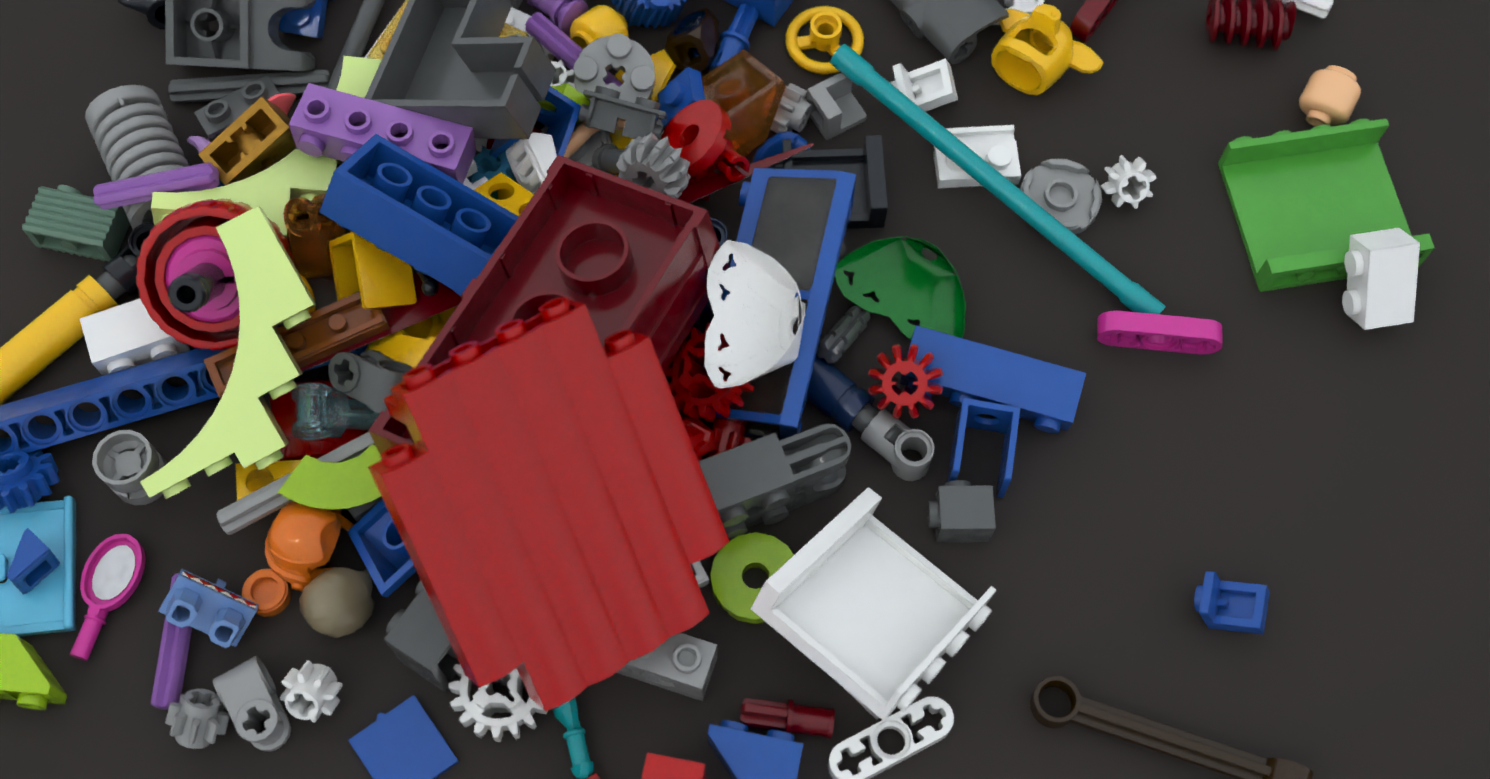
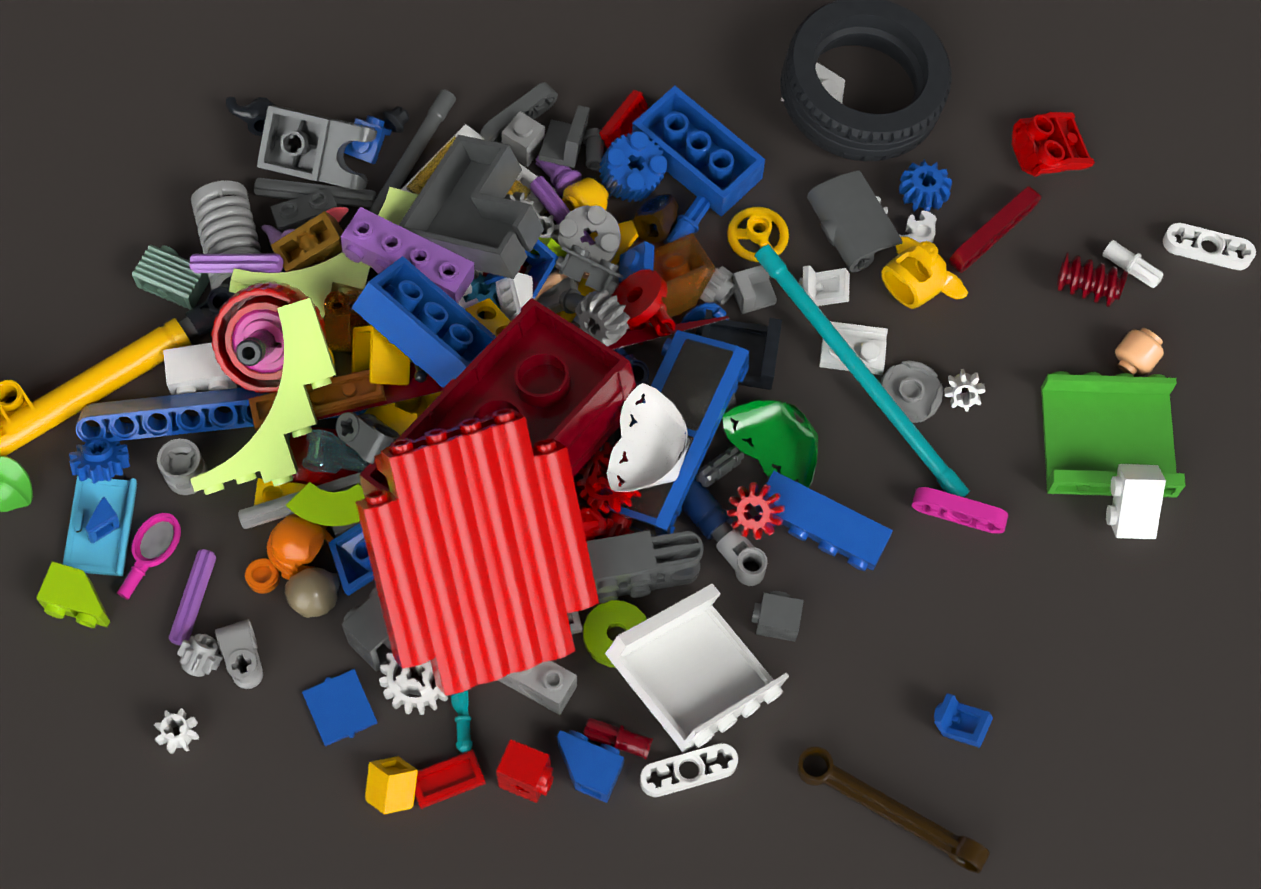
camera: 10 degrees right, 0 degrees up
medium blue hips [158,569,259,648] -> none
white gear [279,661,343,722] -> none
blue piece [947,398,1021,498] -> none

